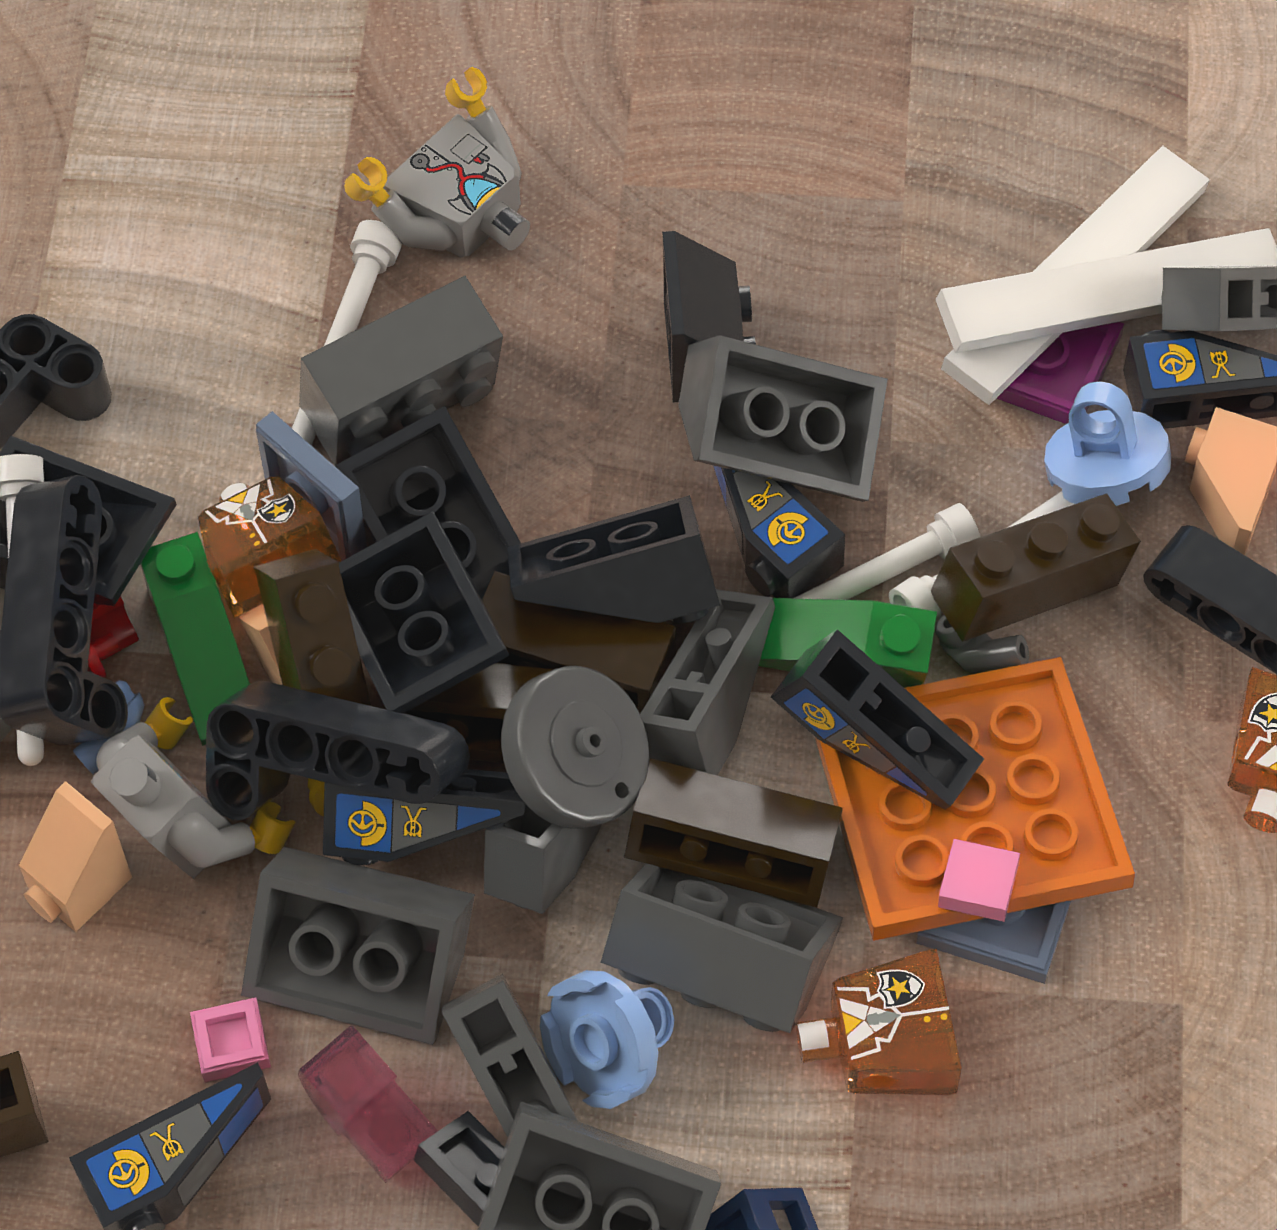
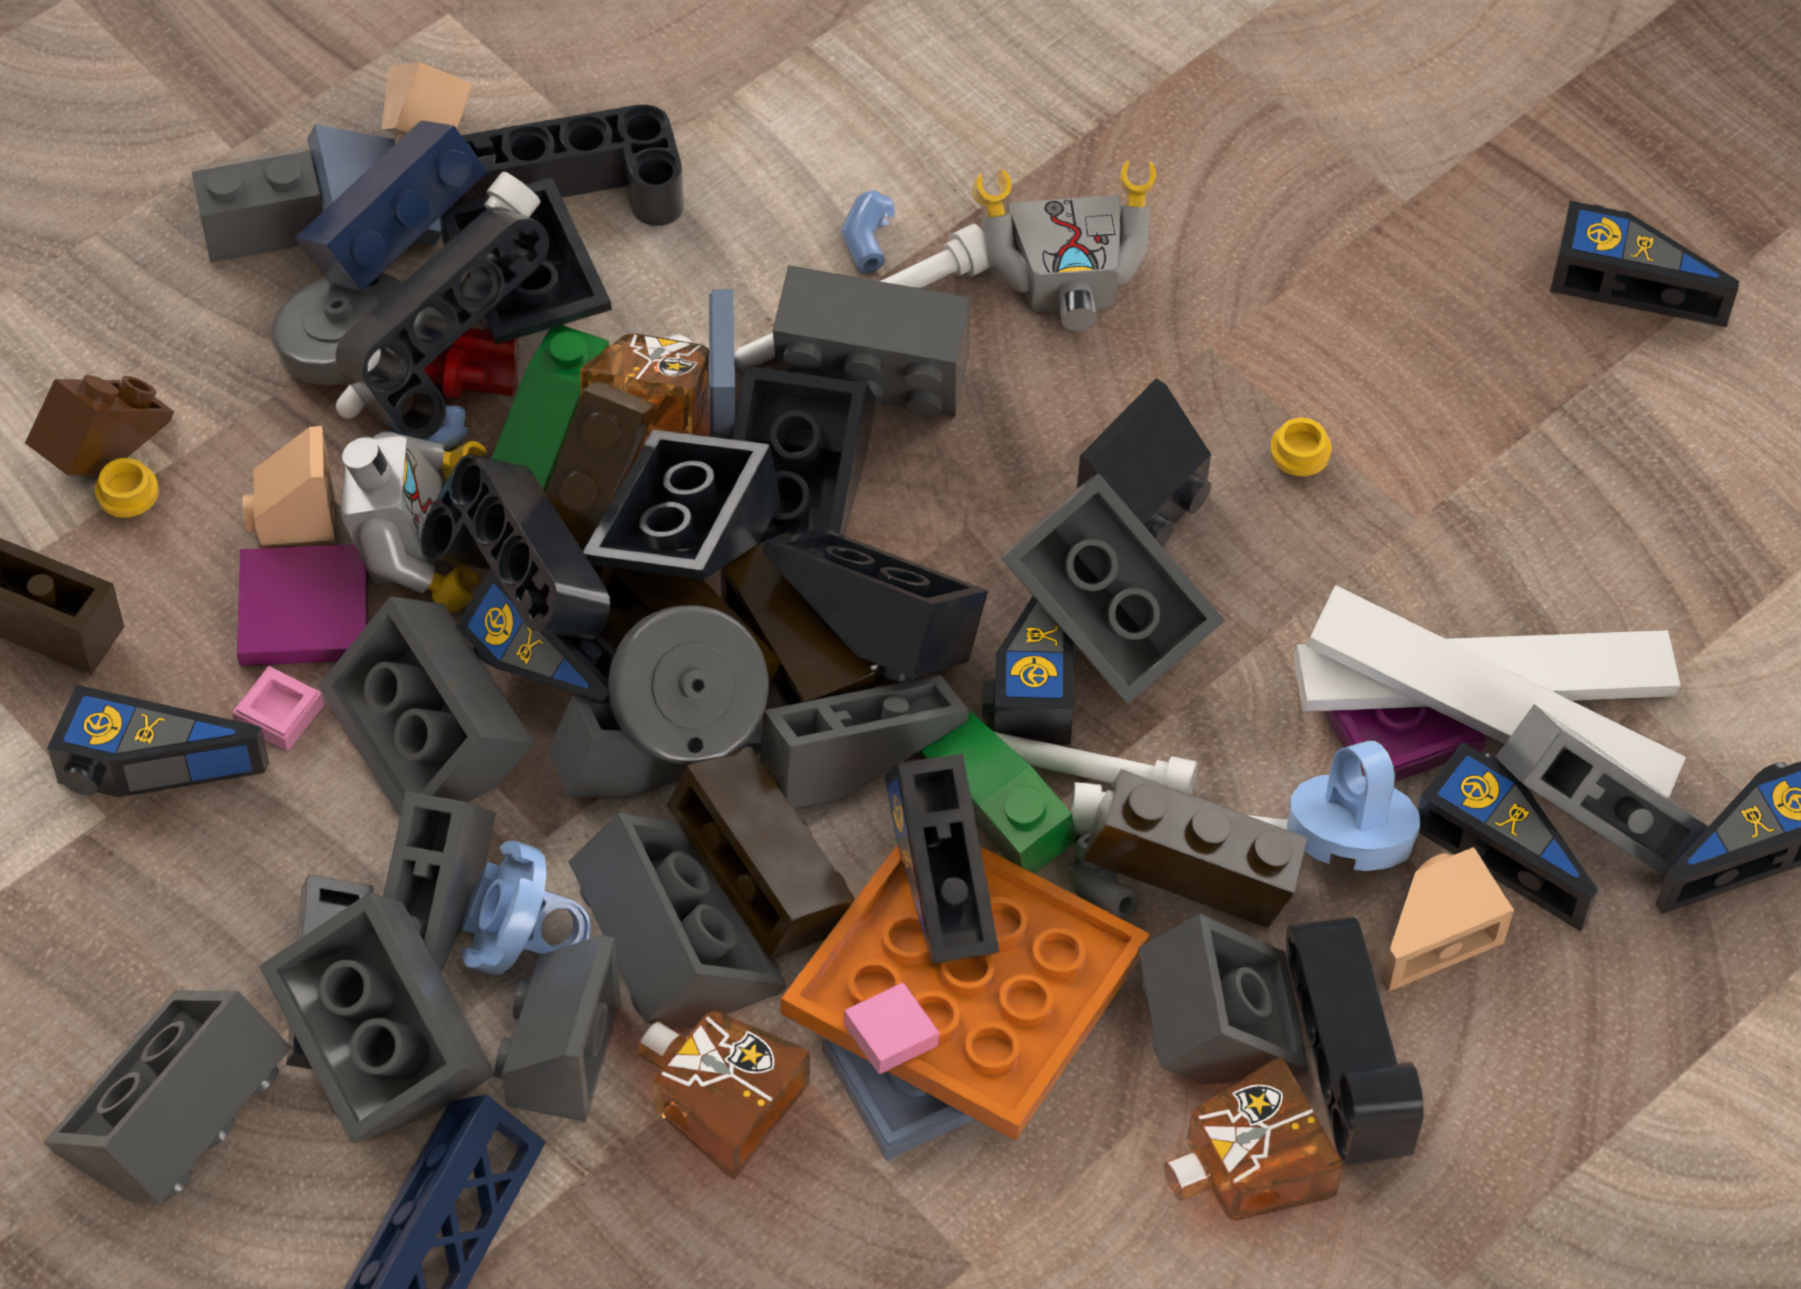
camera: 40 degrees right, 5 degrees down
clear pink brick [298,1025,438,1183] -> none
none -> magenta tile [237,544,368,666]
none -> dark grey slope [494,935,621,1122]
none -> medium blue arm [841,190,895,274]
none -> dark grey slope [1139,914,1309,1085]
none -> yellow plate [1270,418,1332,476]

